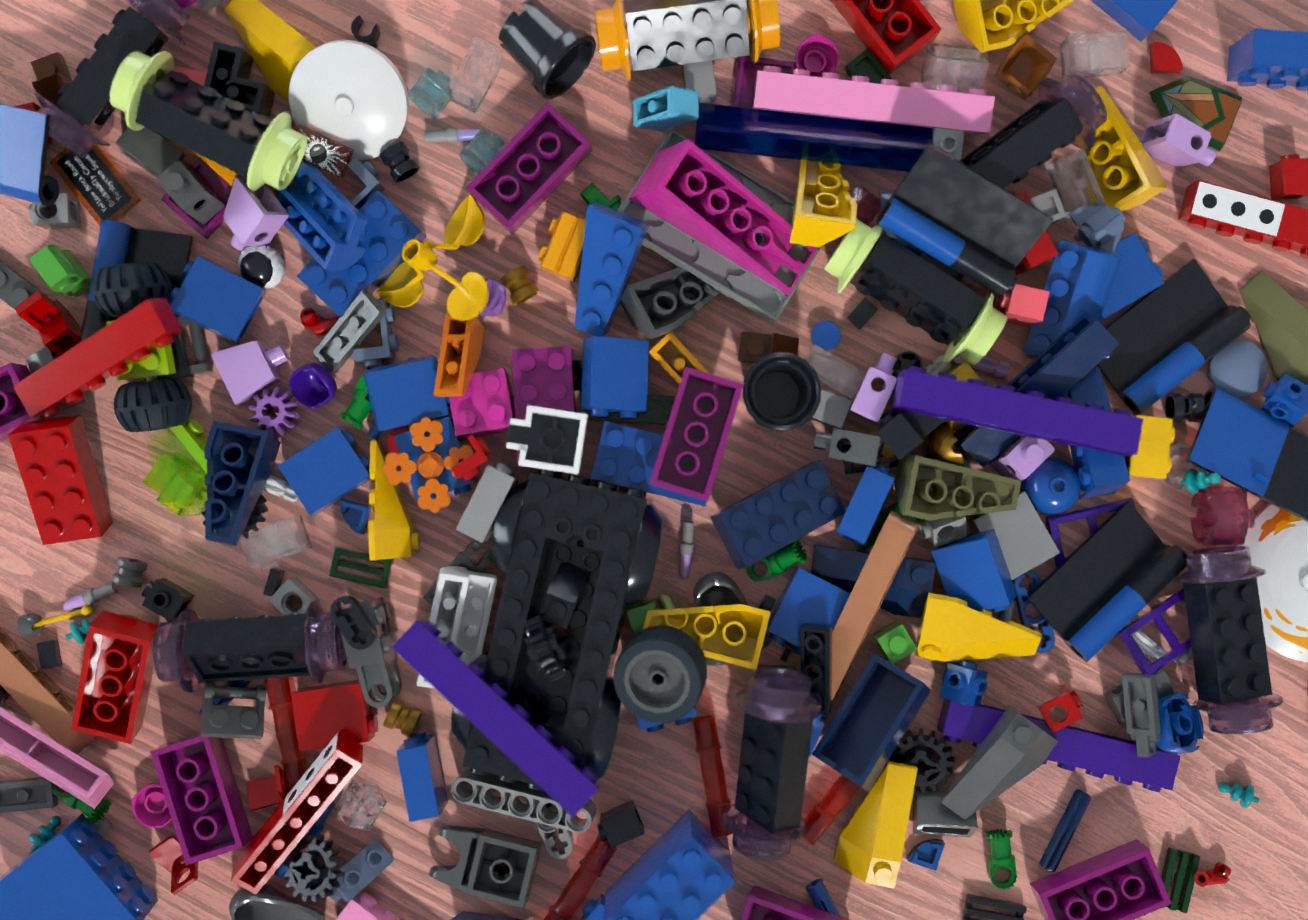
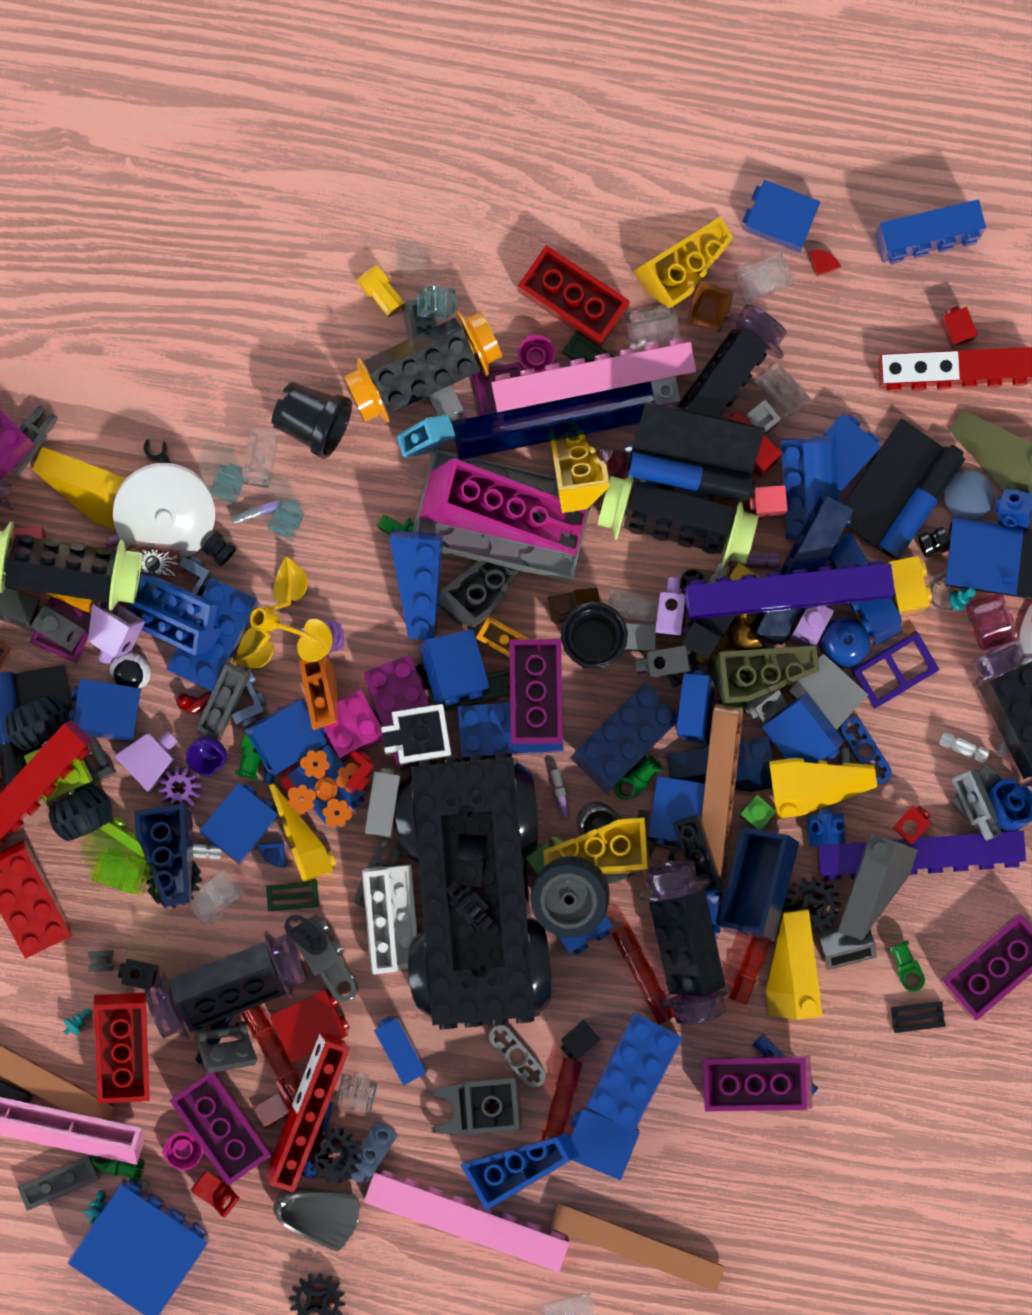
camera: 15 degrees left, 5 degrees down
hinge [18,605,93,638] -> none
black piece [37,639,62,669] -> none
light grey piece [63,582,118,610] -> none
black brick [204,42,275,118] -> none
black piece [263,568,285,597] -> none
light grey brick [268,577,321,620] -> none
pearl gold wheel [383,699,423,738] -> none
dark purple brick [391,620,599,818] -> none
light grey beam [451,768,596,833] -> none
magenta brick [466,102,592,235] -> none
pearl gold wheel [500,266,539,305] -> none
light orange brick [538,212,586,282] -> none
blue tile [810,321,841,351] -> none
black piece [847,298,878,330] -> none
blue tile [907,839,945,871] -> none
black door [1027,501,1188,662] -> none
dark blue axle [1040,789,1091,872] -> none
sand blue brick [1068,205,1125,252] -> none
yellow wedge [1076,86,1168,212] -> none
dark purple window [1118,588,1191,674] -> none
lavender torso [1140,113,1216,167] -> none
tile [1149,75,1242,152] -> none

